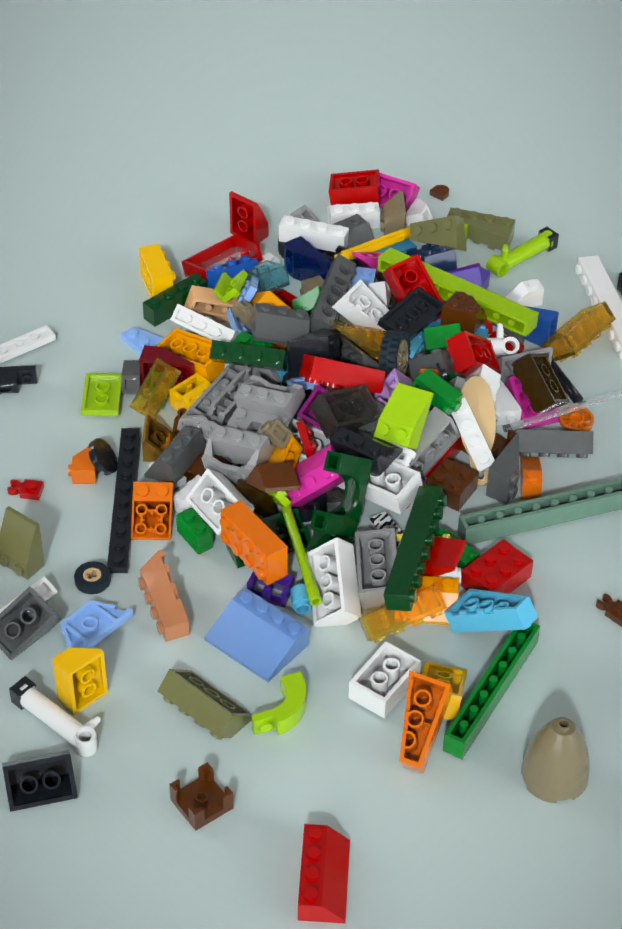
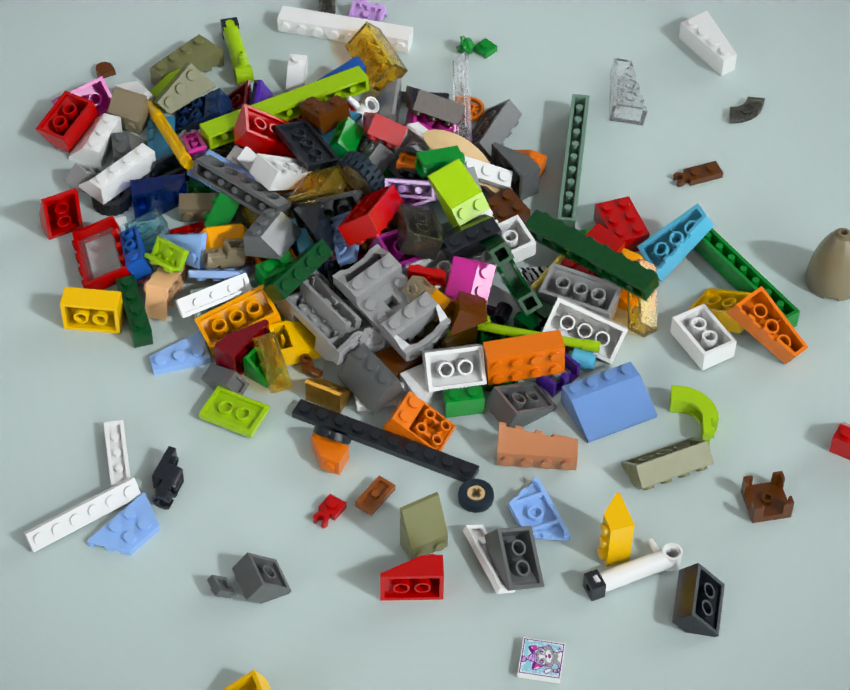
camera: 65 degrees left, 5 degrees up
none -> dark orange plate [355,476,395,516]
none -> dark grey slope [485,381,557,428]

